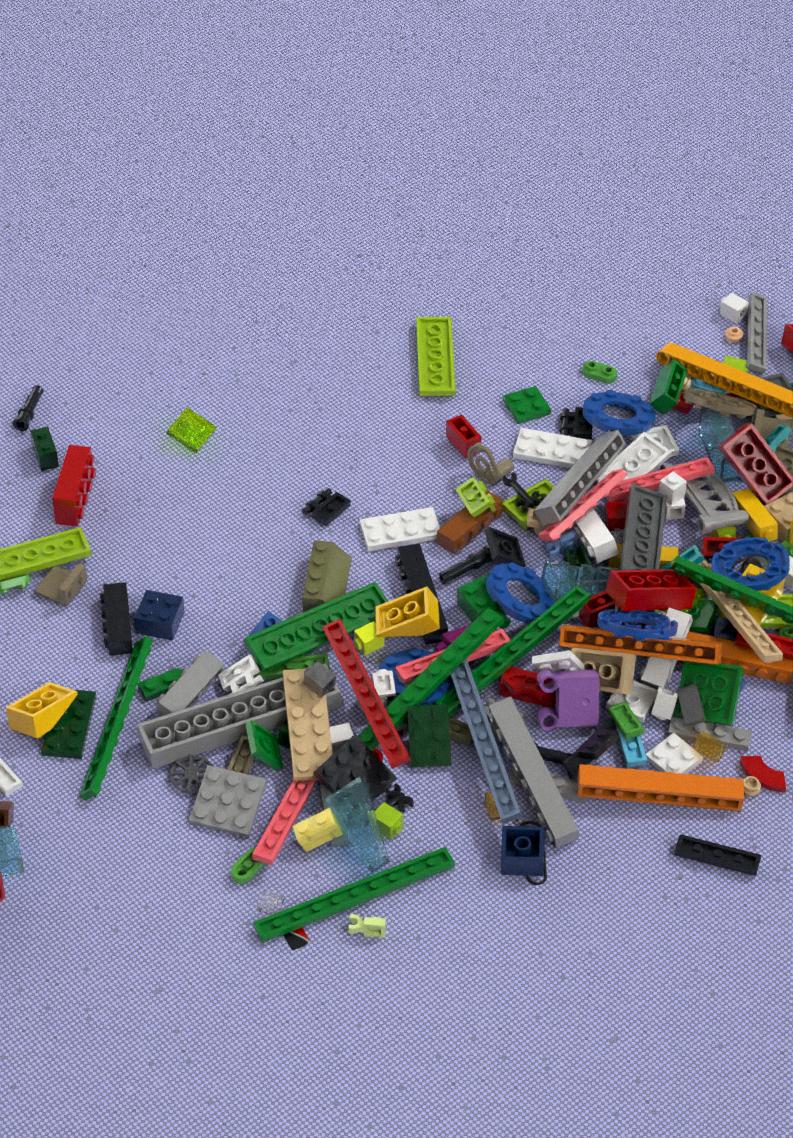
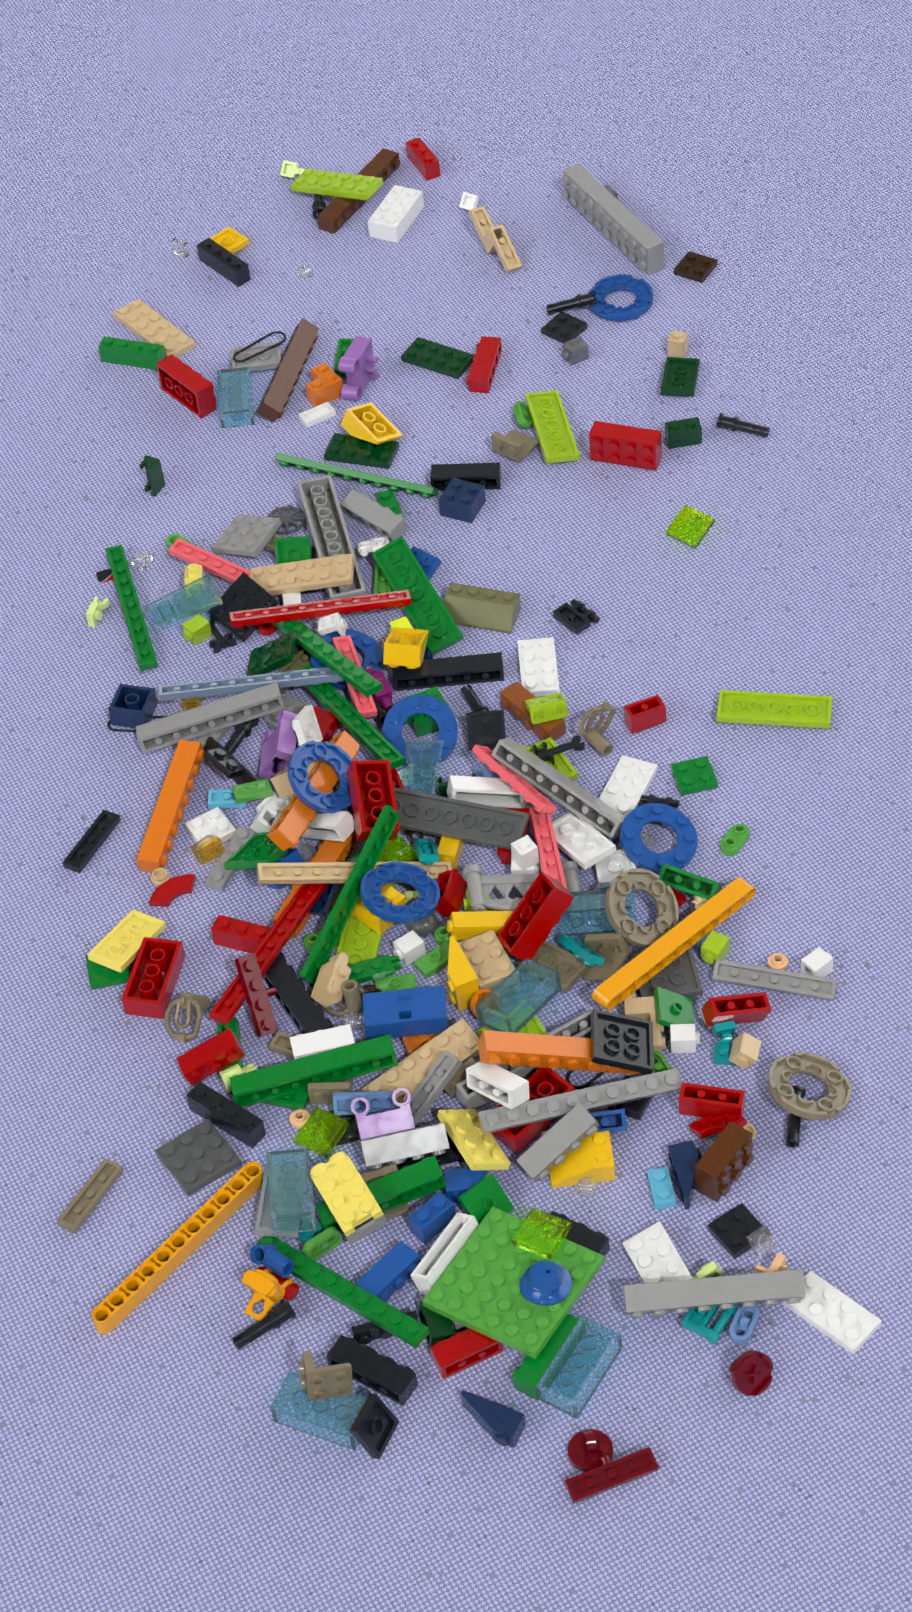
camera: 105 degrees right, 0 degrees up
flat silver brick [304,661,336,698] -> none
dark grey tile [677,684,706,727] -> none
none -> dark green hinge [140,455,165,497]

